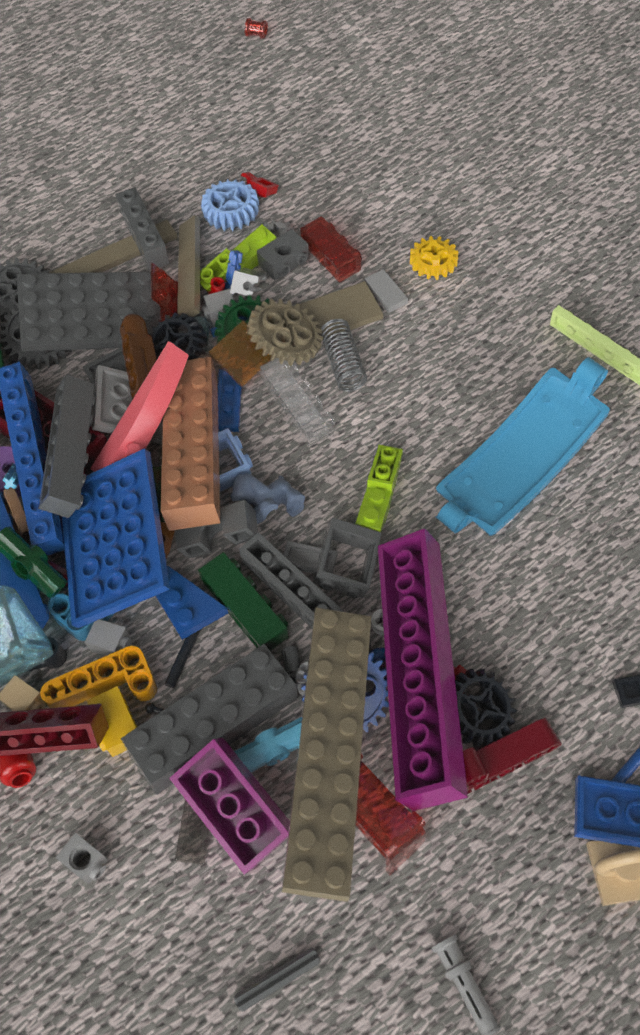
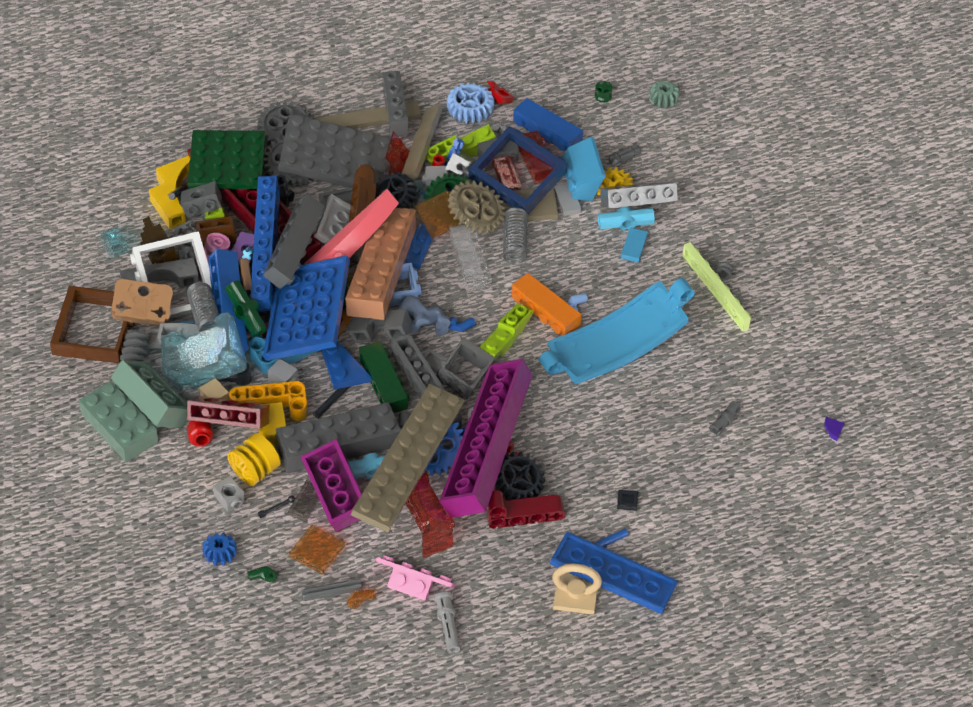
camera: 10 degrees right, 10 degrees down
none -> blue gear [202,531,237,567]
none -> yellow wheel [227,433,280,486]
none -> dark green arm [247,566,277,582]
none -> black hinge [258,495,296,518]
none -> black piece [277,174,295,207]
none -> clear orange tile [289,525,345,575]
none -> clear orange arm [347,589,374,609]
none -> bright pink bracket [376,555,456,600]
none -> blue arm [448,317,476,332]
none -> dark blue window [468,126,567,215]
none -> clear red plate [492,156,522,190]
none -> orange brick [511,273,582,335]
none -> blue brick [513,98,583,151]
none -> dark azure slope [561,137,605,201]
none -> light blue arm [567,293,588,311]
none -> dark green wheel [595,81,613,103]
none -> medium azure piece [598,206,655,231]
none -> brick [600,181,678,208]
none -> dark grey axle [609,144,641,166]
none -> dark azure tile [621,228,648,262]
none -> sand green gear [649,80,679,109]
none -> dark grey bush [715,262,733,279]

